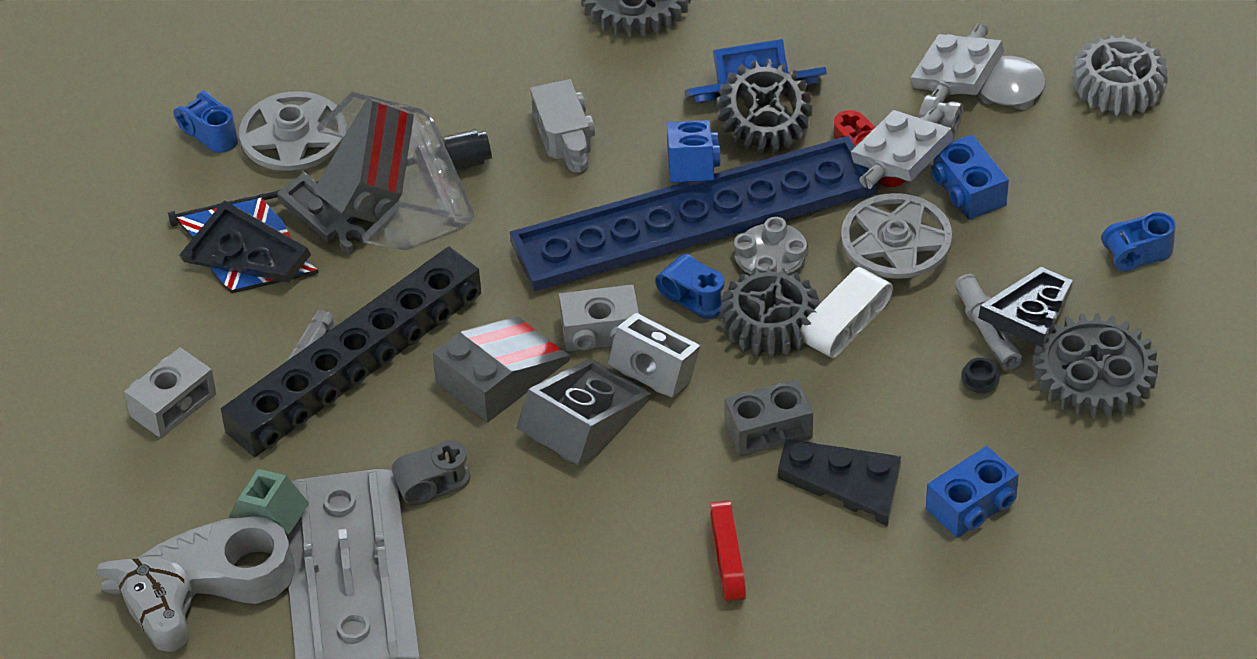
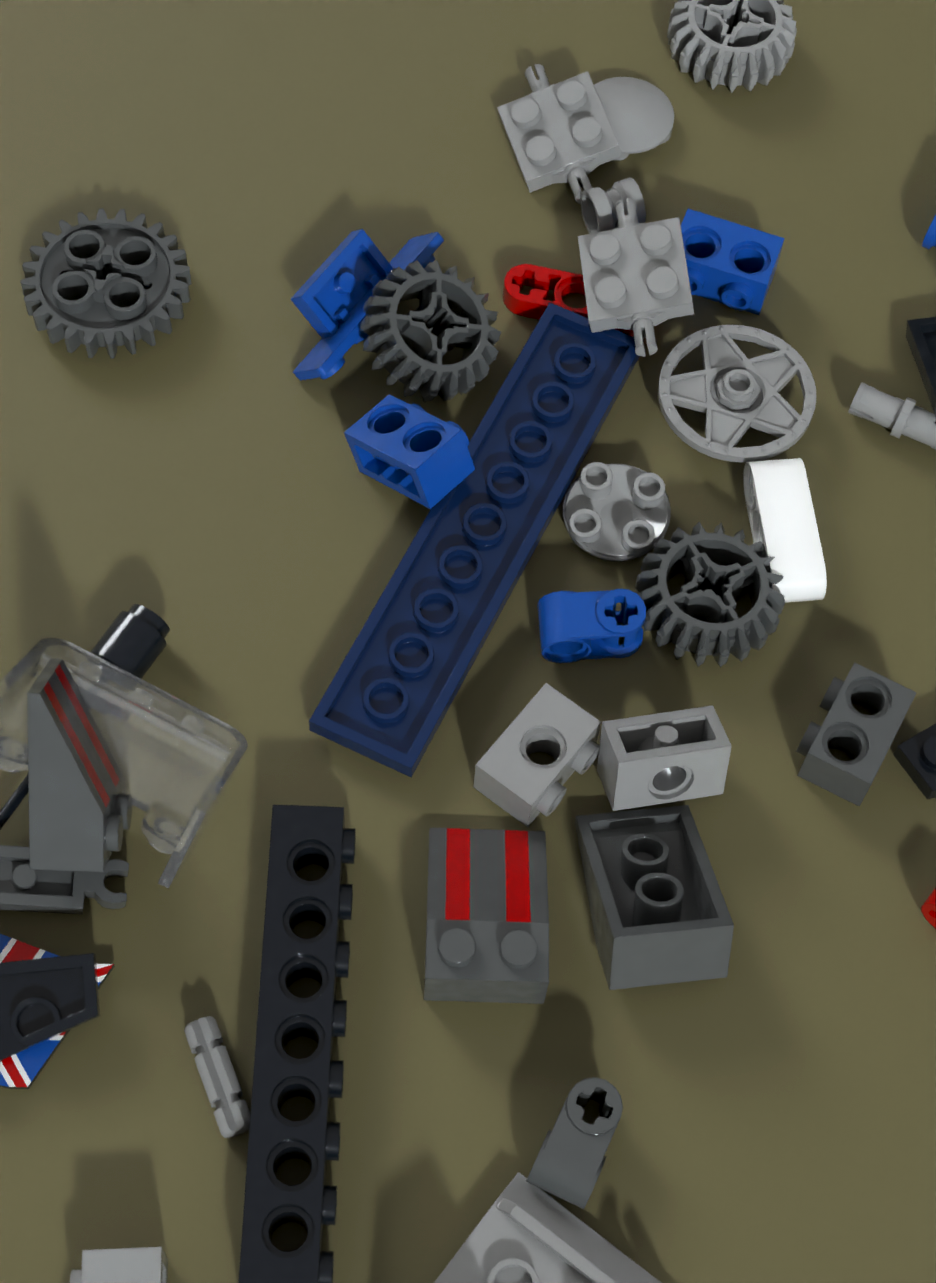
camera: 50 degrees left, 15 degrees up
light grey hinge [530,79,595,173] -> none

